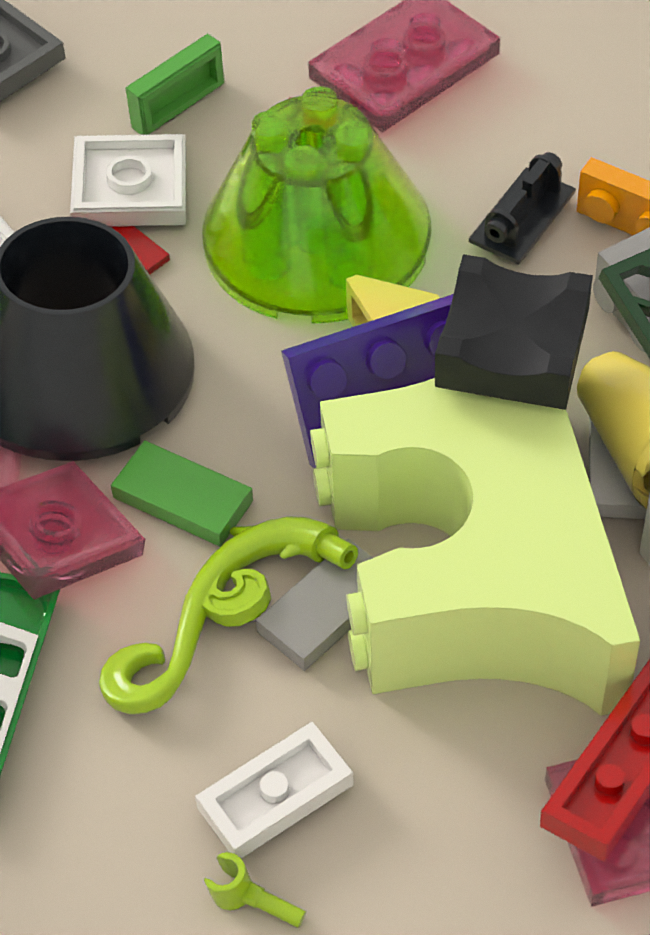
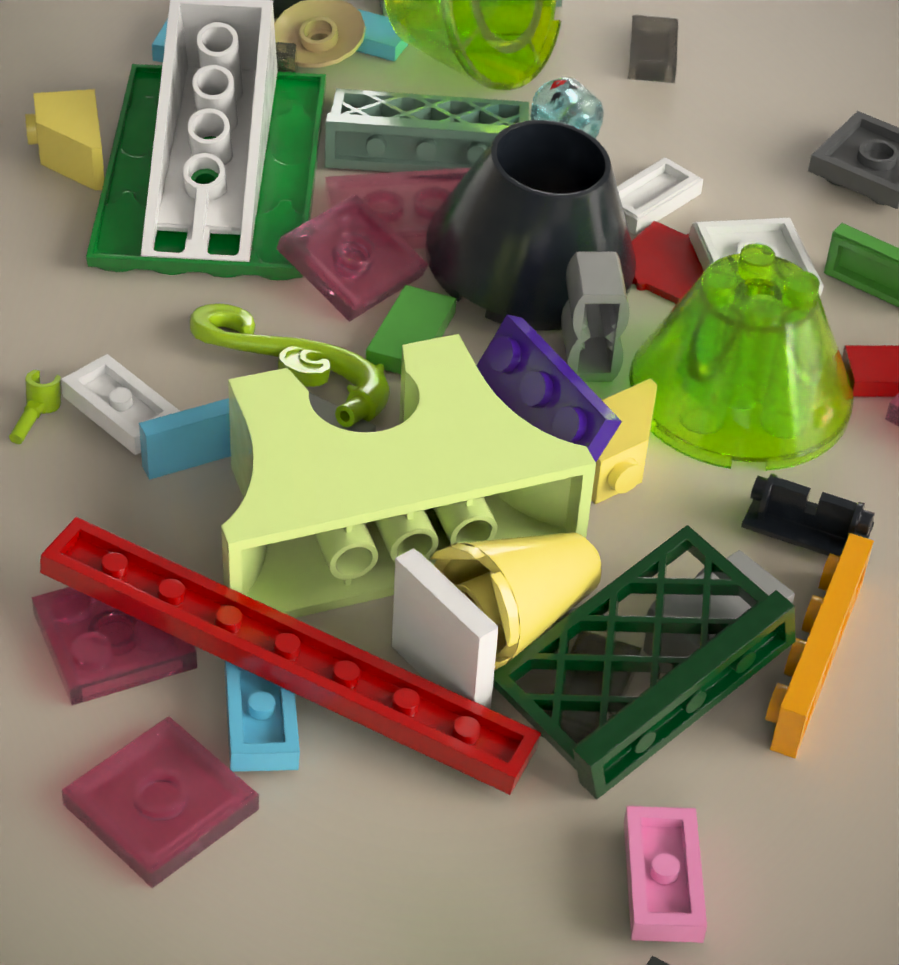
camera: 75 degrees right, 10 degrees down
black brick [435,254,593,410] -> none
none -> medium azure tile [139,398,231,480]
none -> light grey brick [561,252,629,382]

